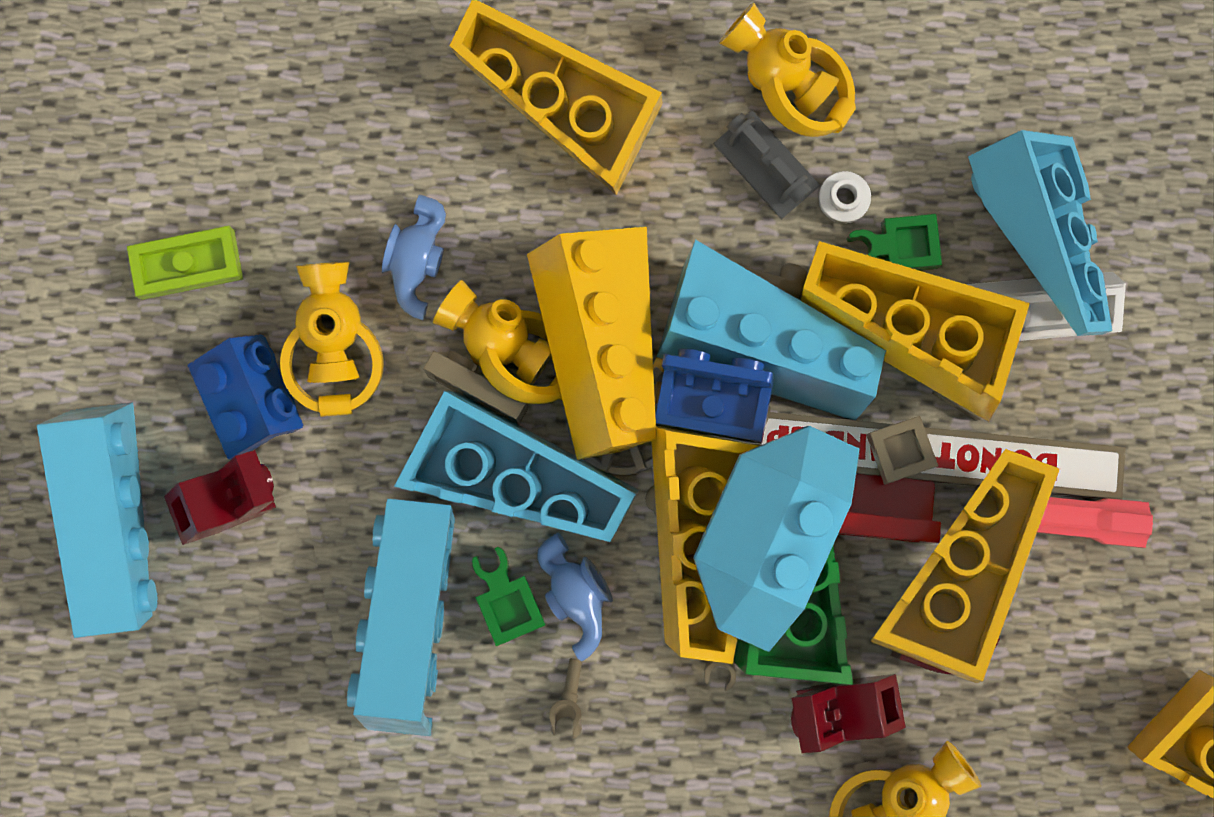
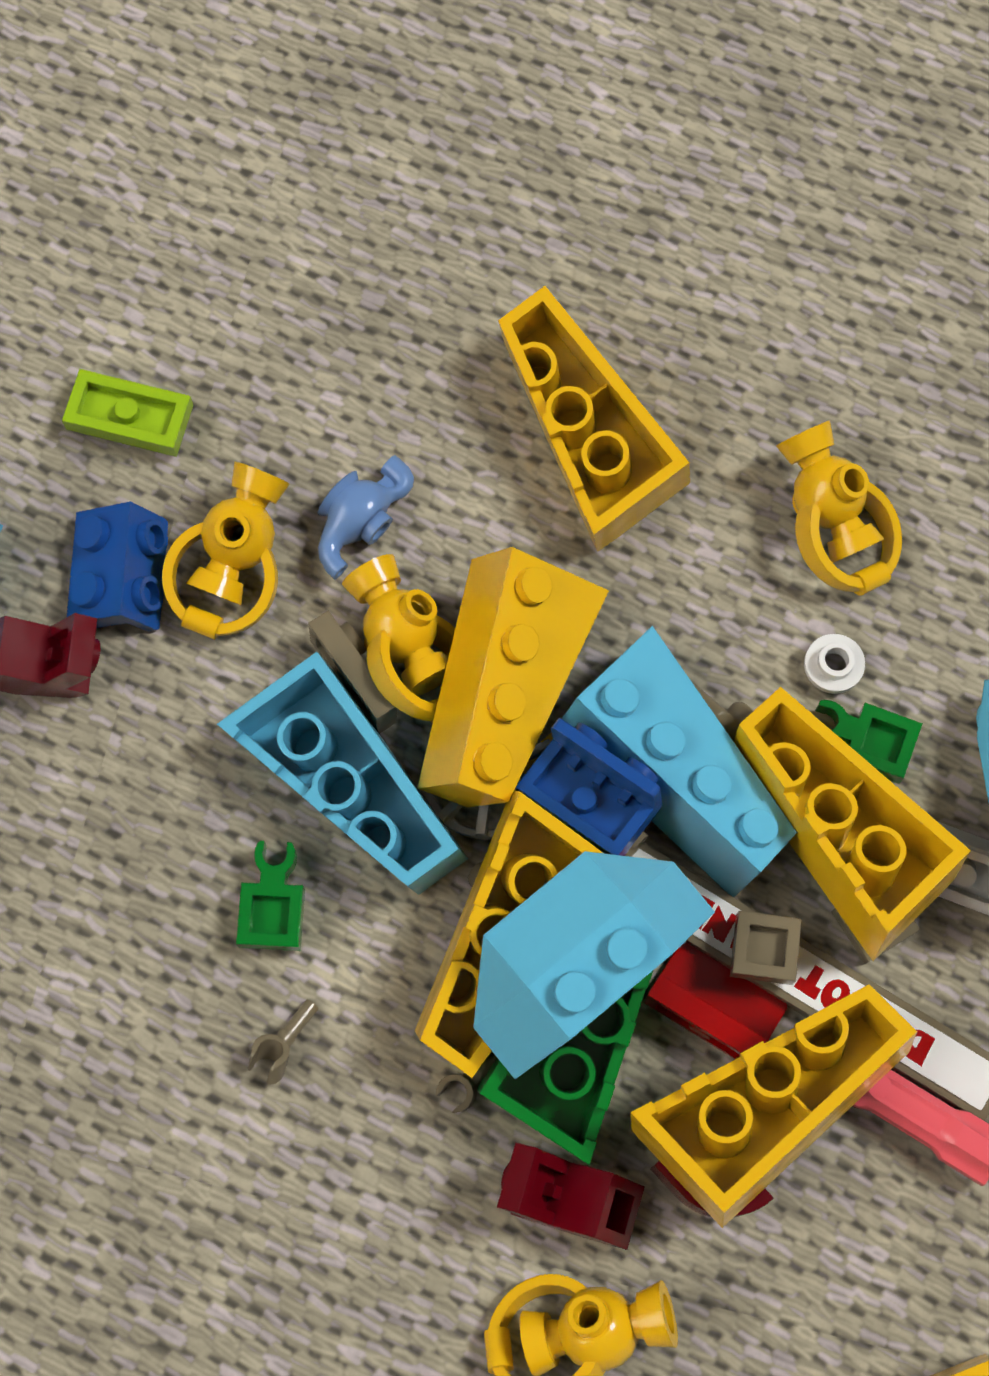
camera: 25 degrees right, 10 degrees down
medium azure wedge [347,499,455,737] -> none
medium blue piece [537,533,613,662] -> none
dark grey hinge [713,110,820,220] -> none

